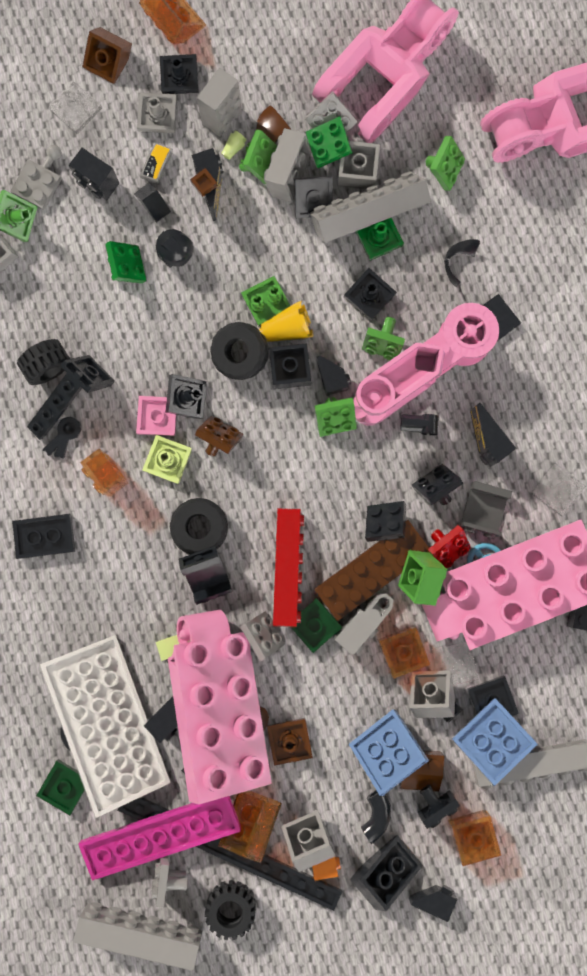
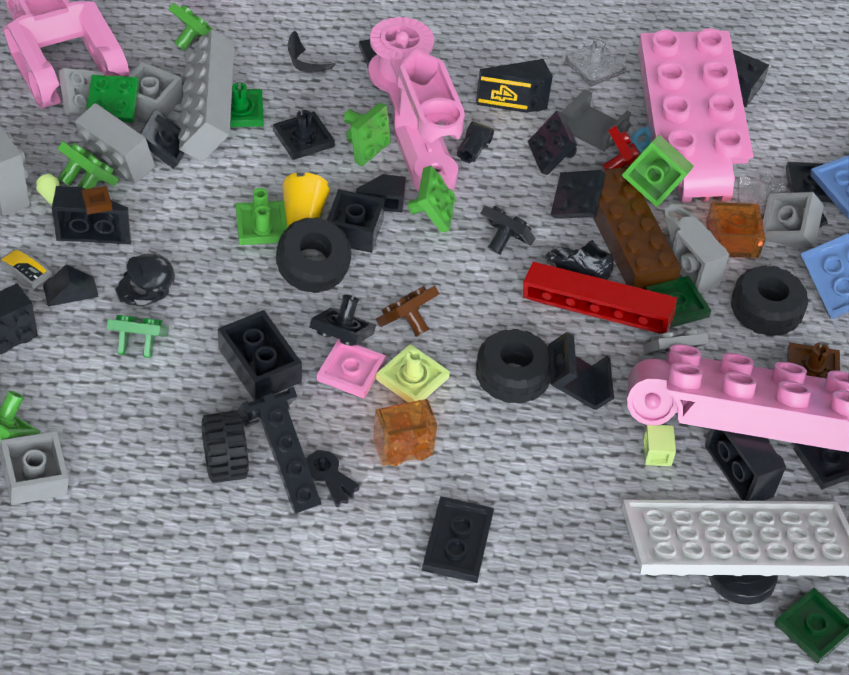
camera: 75 degrees left, 35 degrees down
reddish brown brick [256,105,291,144] -> none
none -> black brick [218,310,302,401]
none -> black plate [480,205,536,255]
none -> black piece [545,240,614,280]
none -> black tyre [731,265,808,336]

